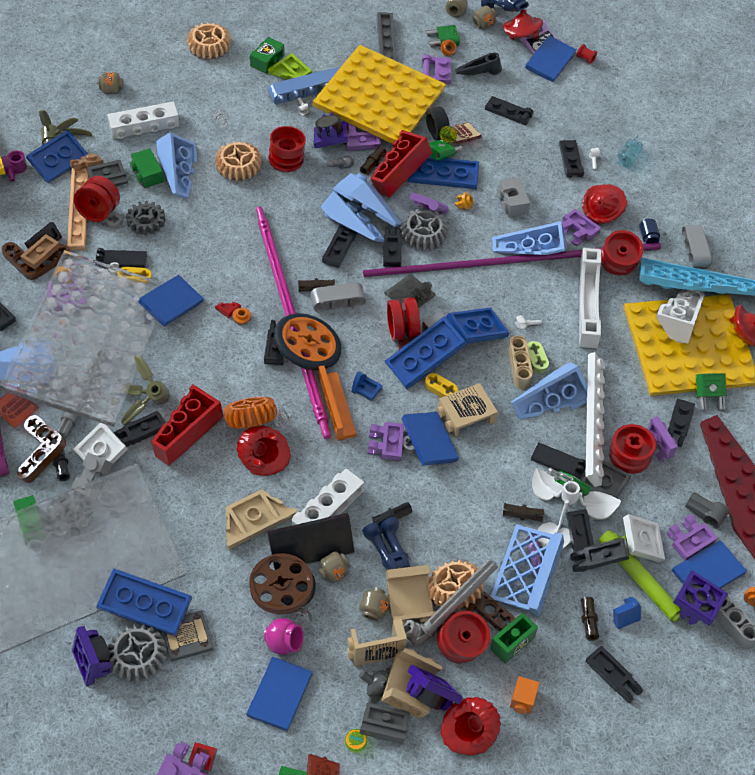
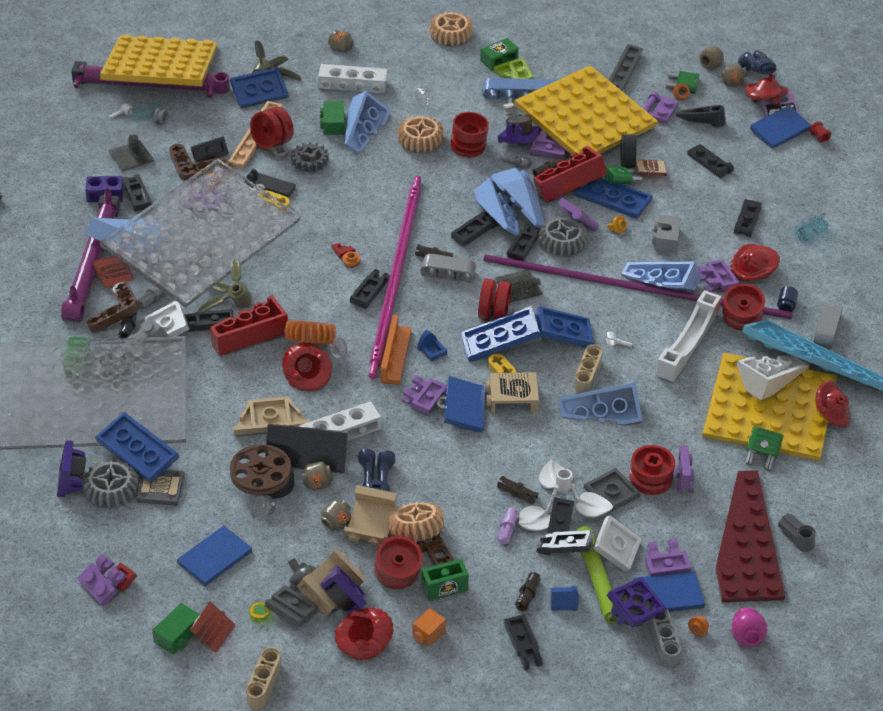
camera: 25 degrees right, 10 degrees down
medium nougat plate [20,234,60,269] -> none
medium nougat plate [70,153,104,171] -> none
dark grey plate [87,160,128,186] -> none
blue tile [138,274,204,327] -> none
dark pink piece [264,618,304,655] -> none
wedge [274,313,341,370] -> none
tan panel [347,619,407,667] -> none
black axle [372,502,412,526] -> none
light grey bush [403,620,422,642] -> none
light grey axle [410,559,498,647] -> none
clear neon green tile [440,125,457,144] -> none
light blue fence [491,524,564,617] -> none
yellowish green beam [527,341,549,374] -> none
black hinge [531,442,586,479] -> none
piece [547,468,591,496] -> none
white plate [586,352,605,487] -> none
white hand [589,148,600,170] -> none
black hinge [667,398,695,447] -> none
dark grey piece [685,492,729,529] -> none

